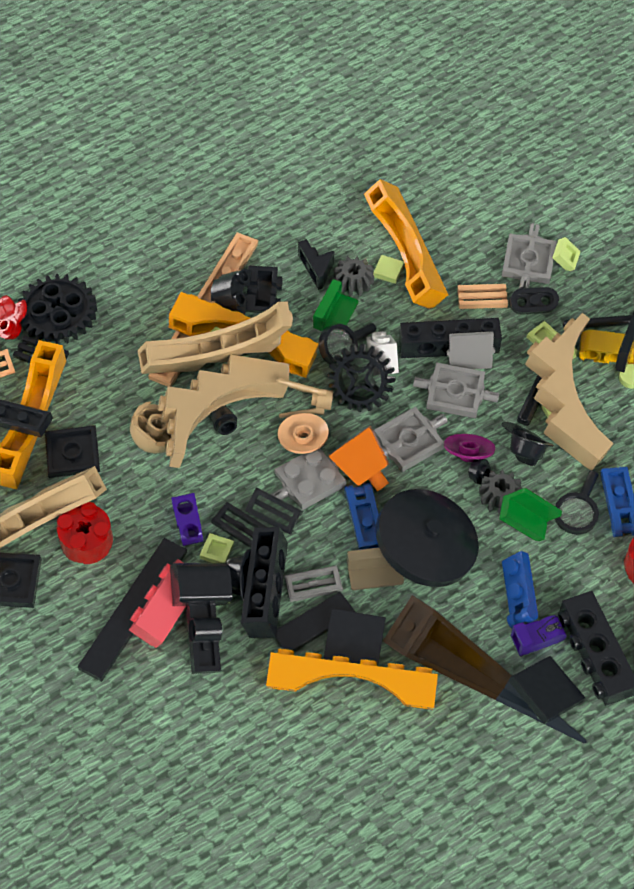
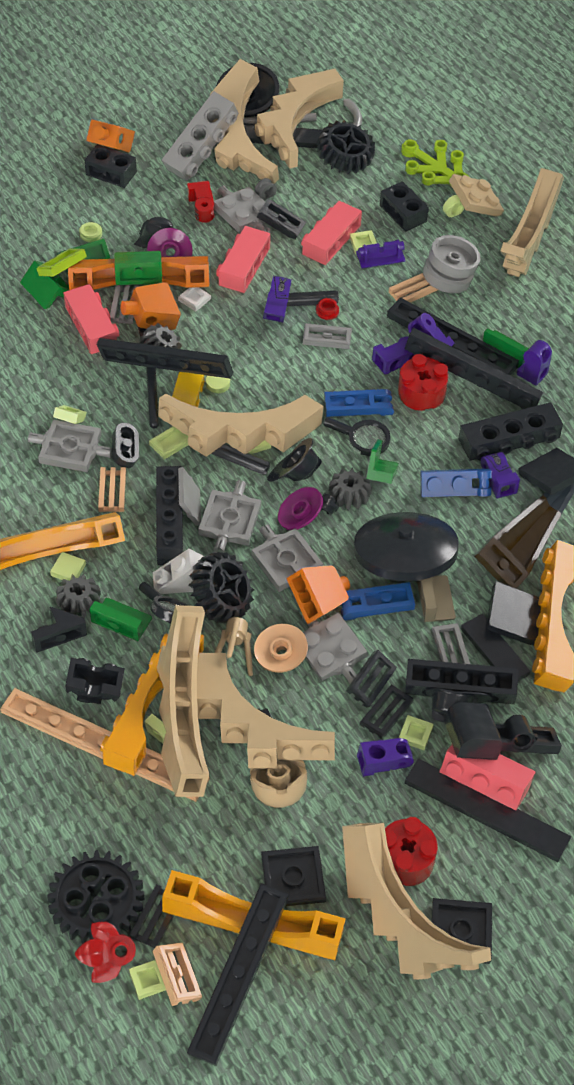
camera: 90 degrees left, 5 degrees down
black cylinder [211,269,252,315] -> none

